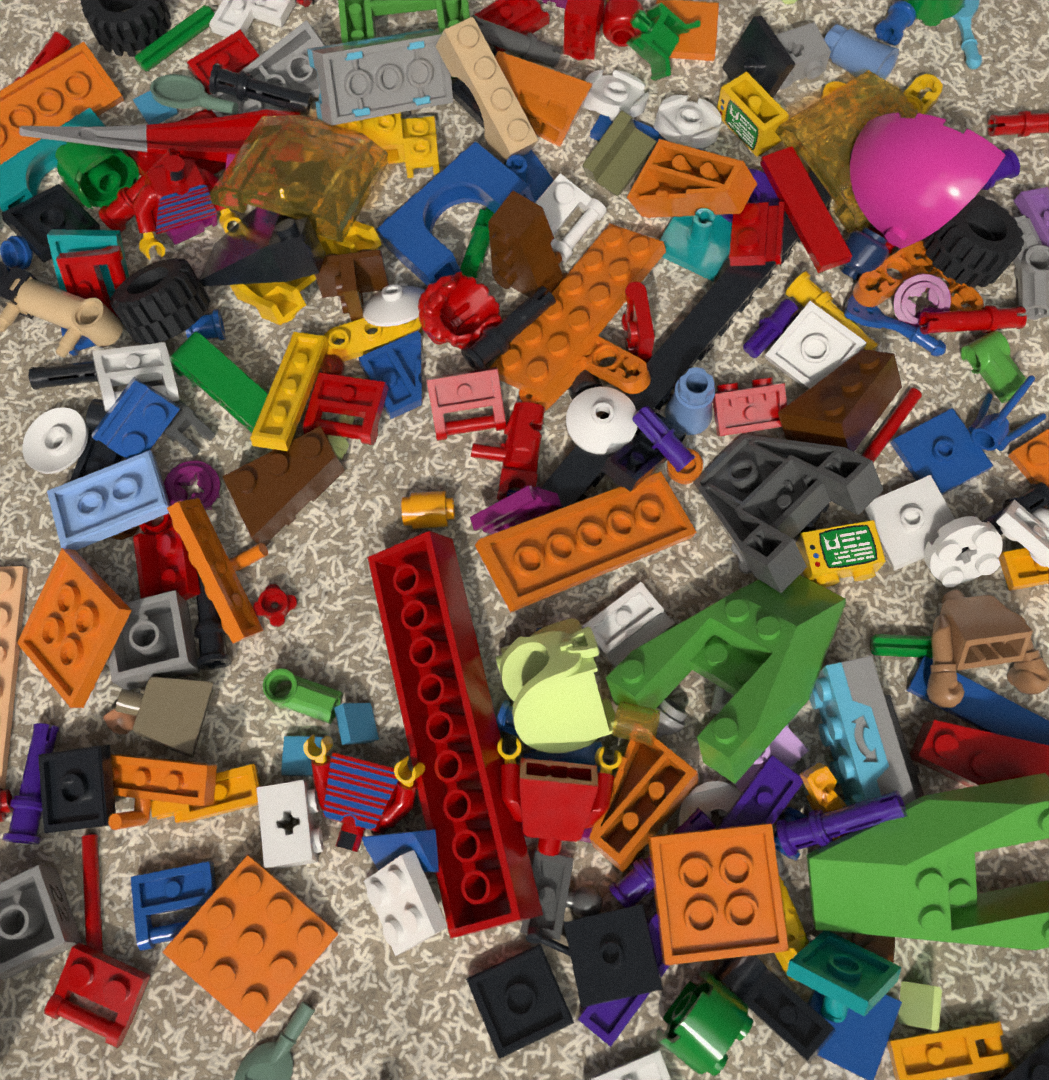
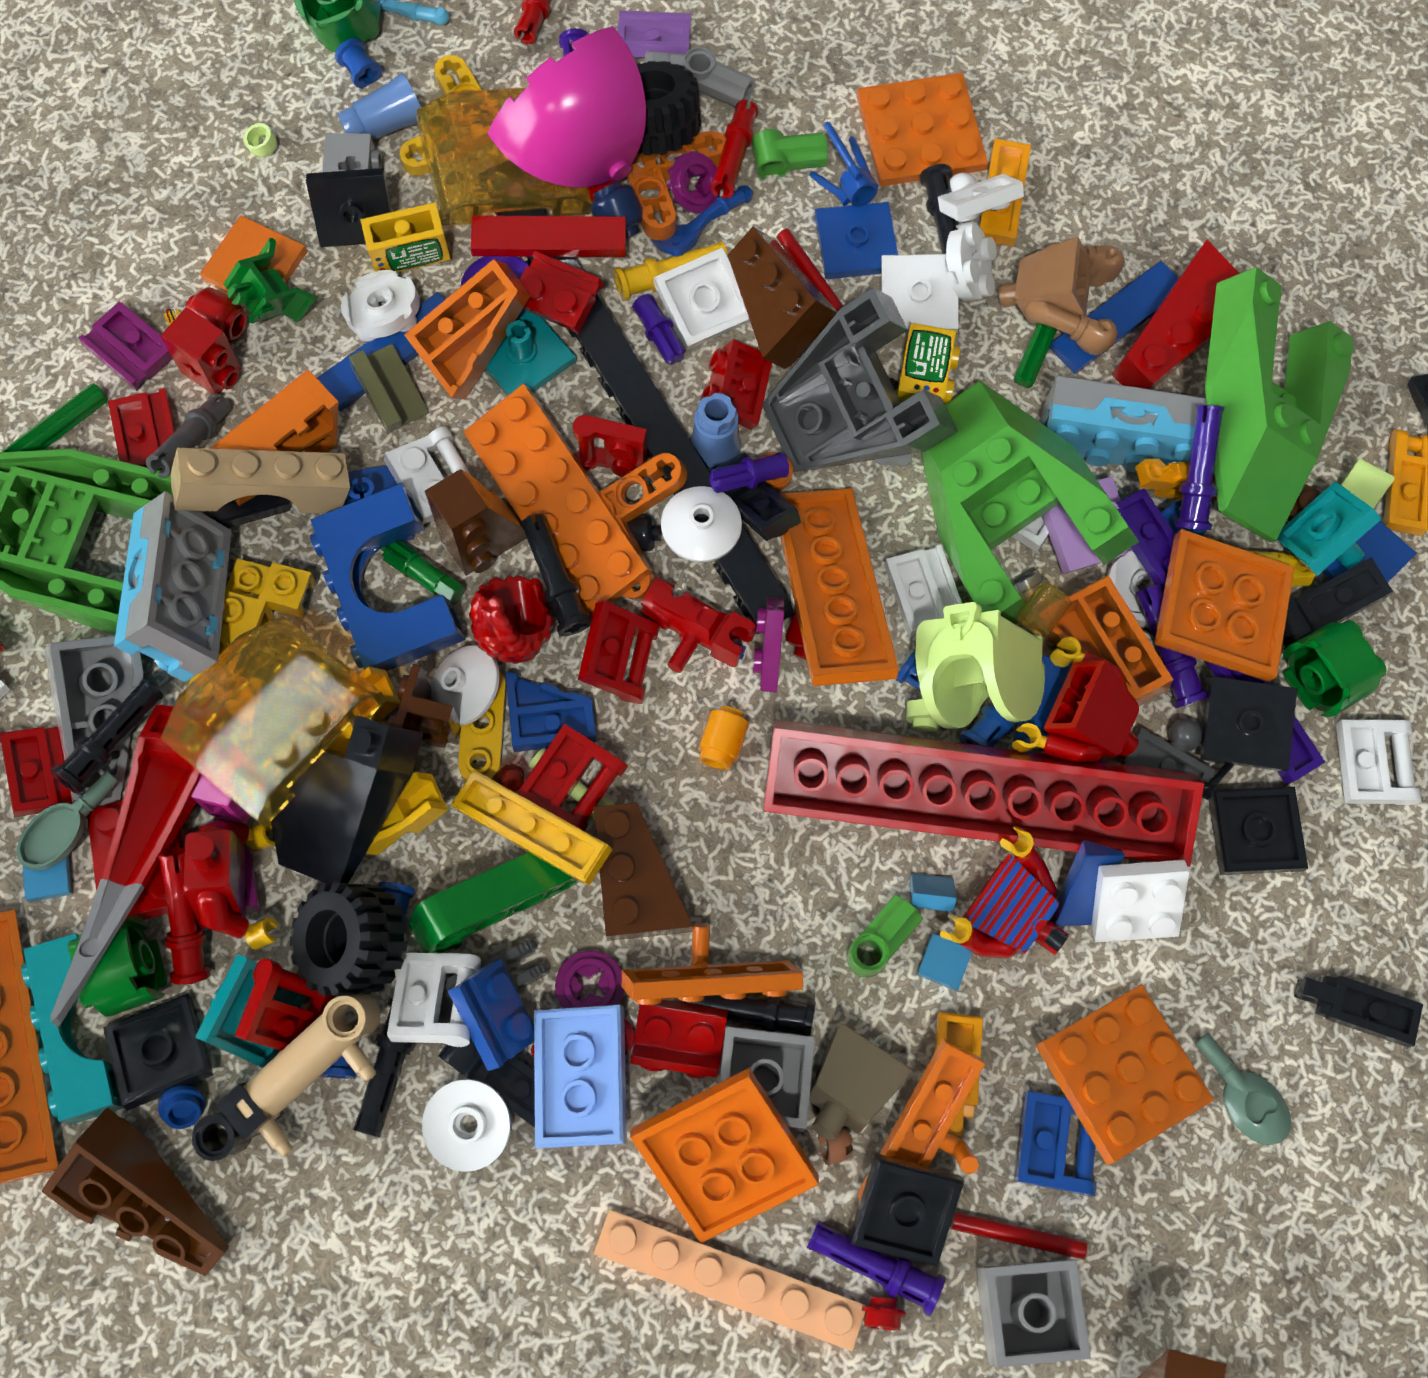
camera: 75 degrees left, 0 degrees up
red plate [44,942,151,1048] -> none
red plate [253,584,297,627] -> none
white brick [257,780,324,870] -> none
white plate [583,70,649,122] -> none

